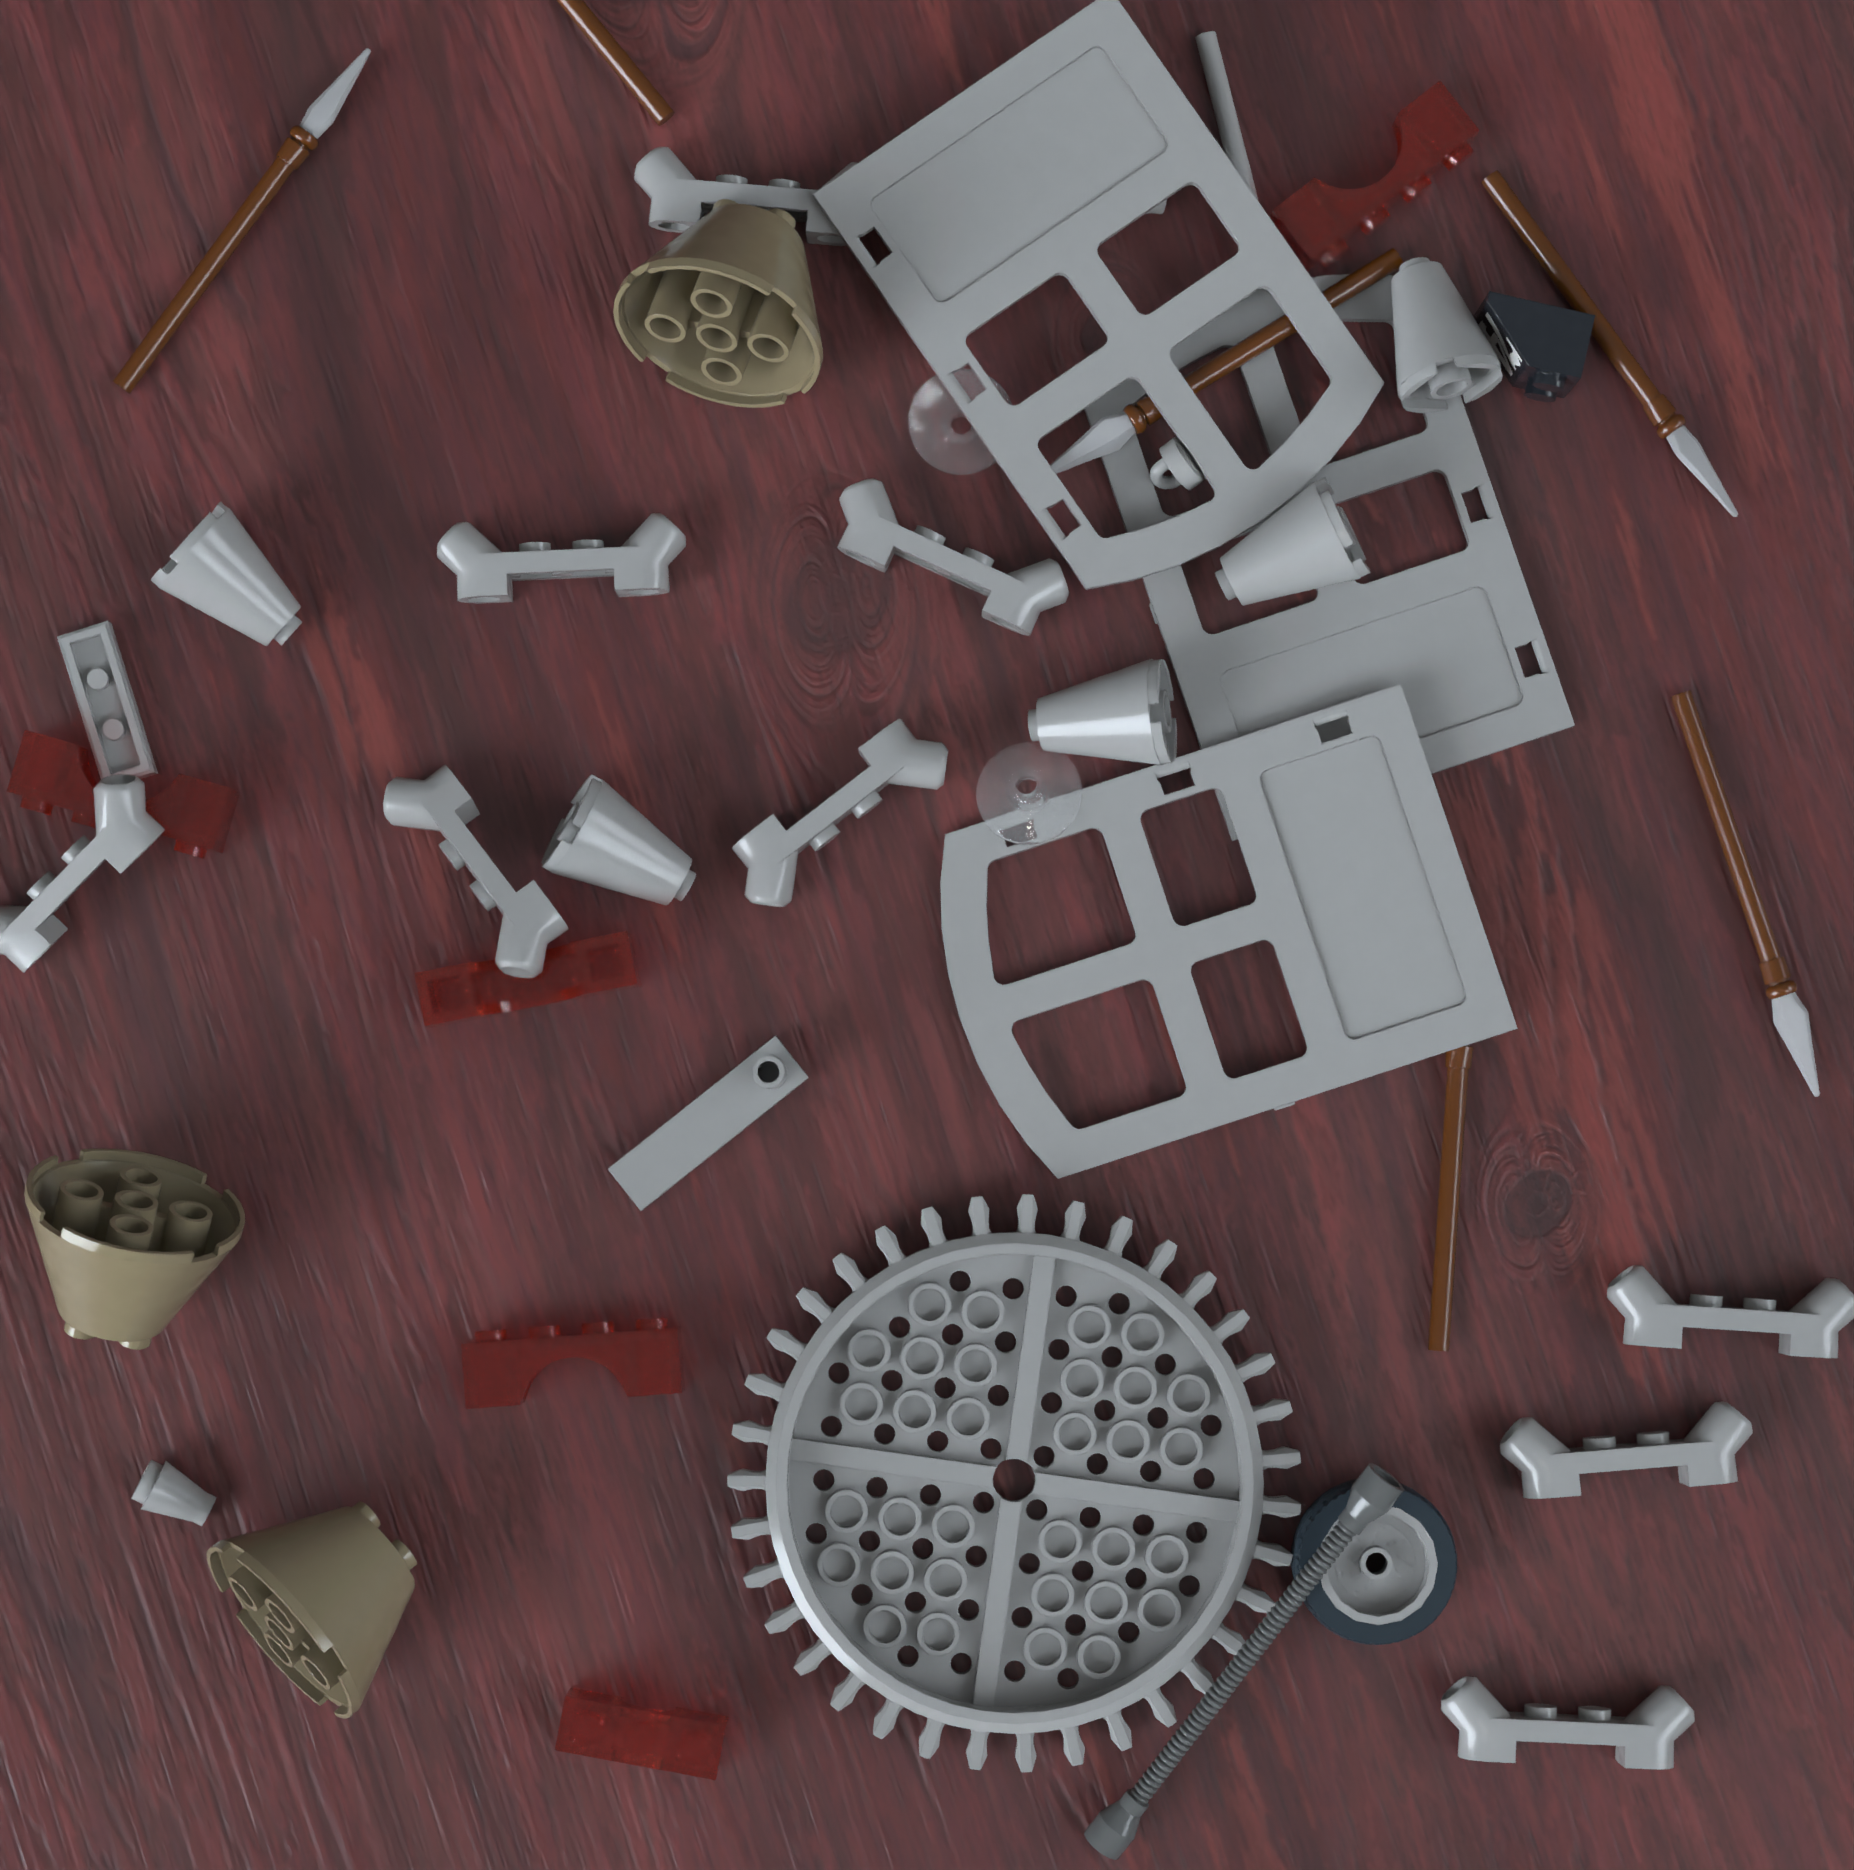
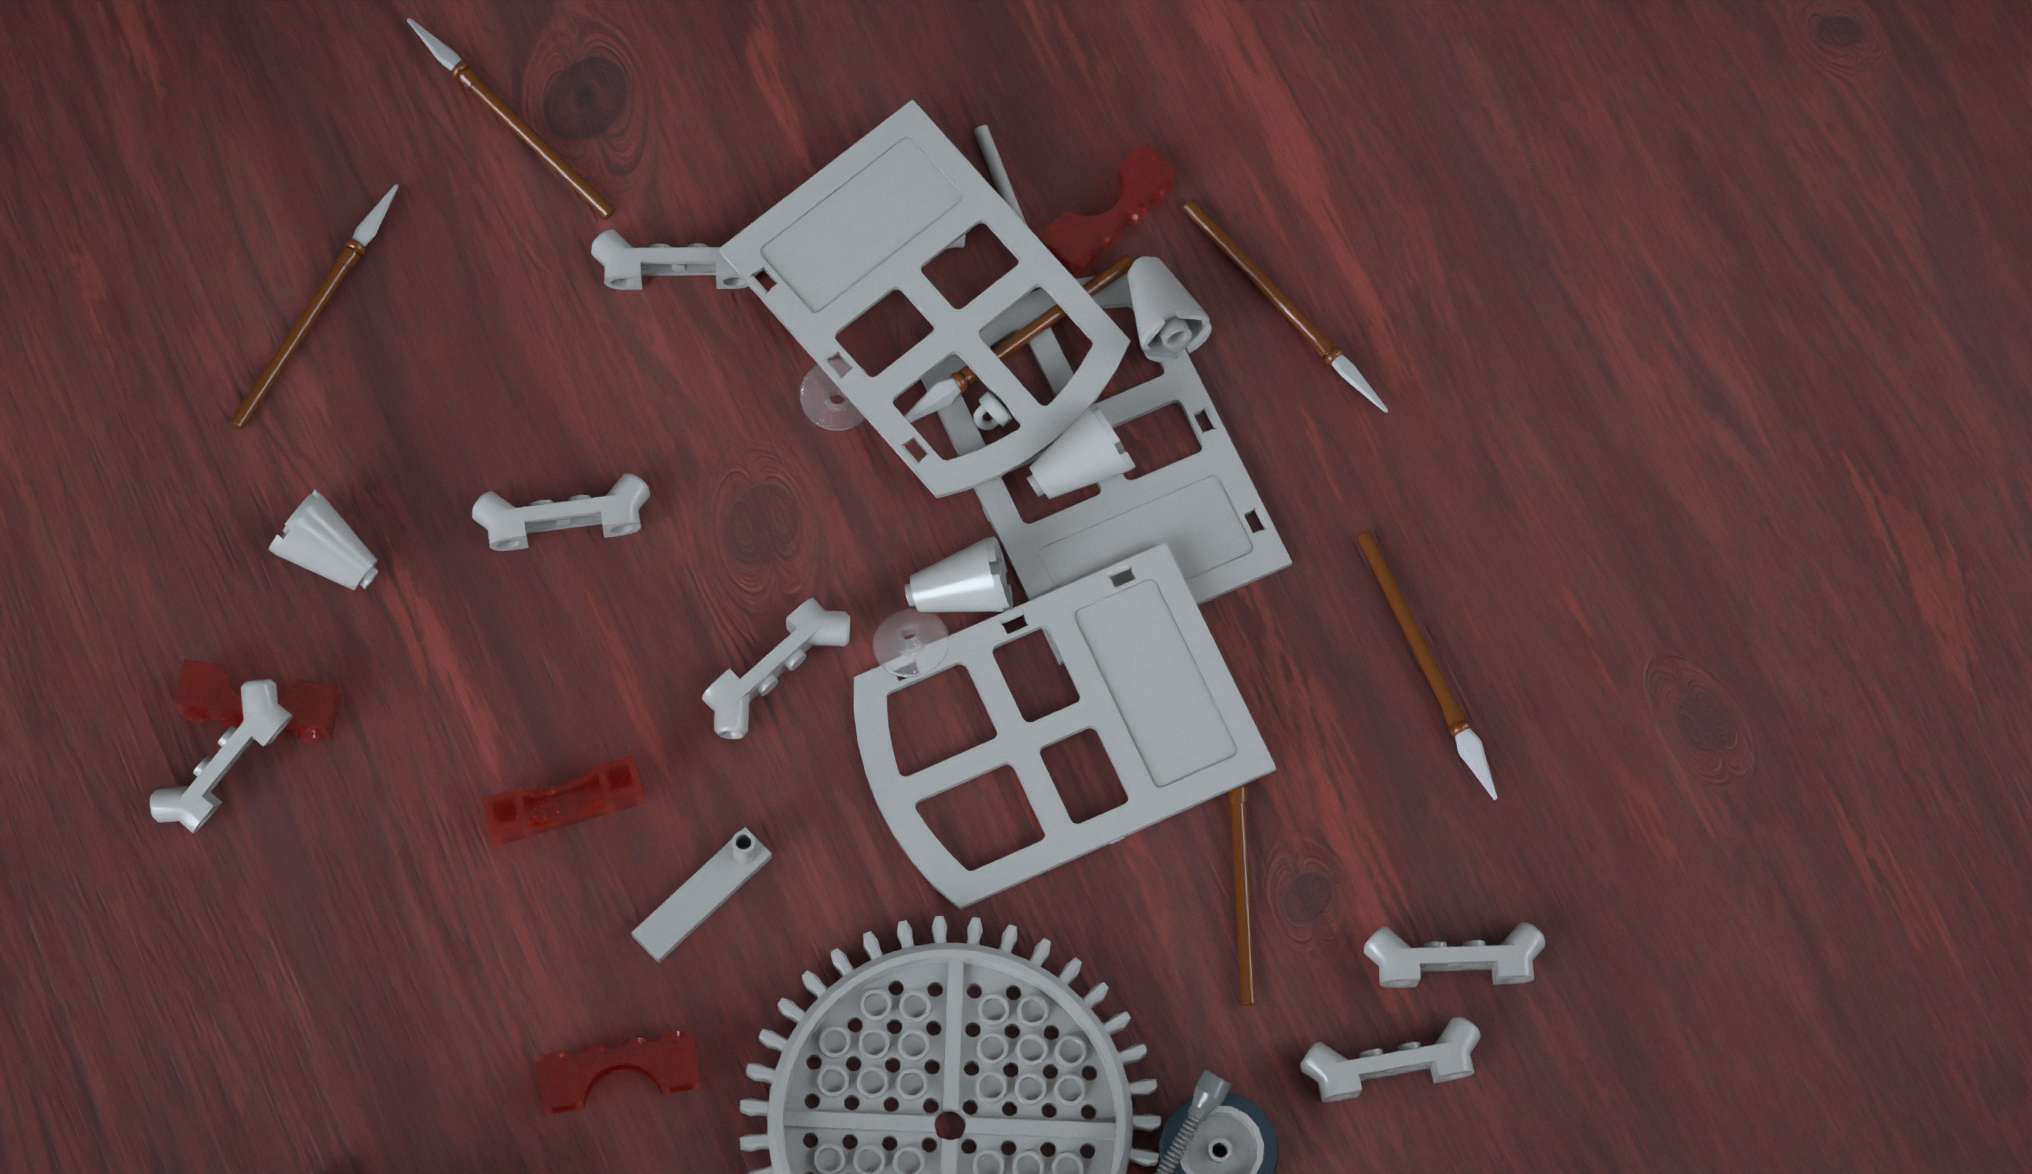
camera: 15 degrees left, 15 degrees down
dark tan cone [24,1148,245,1350] -> none
light grey tile [57,621,158,779] -> none
light grey plate [383,765,569,978] -> none
light grey cone [541,774,696,906] -> none
dark tan cone [613,199,823,408] -> none
light grey plate [837,478,1069,636] -> none
black slope [1474,291,1595,402] -> none

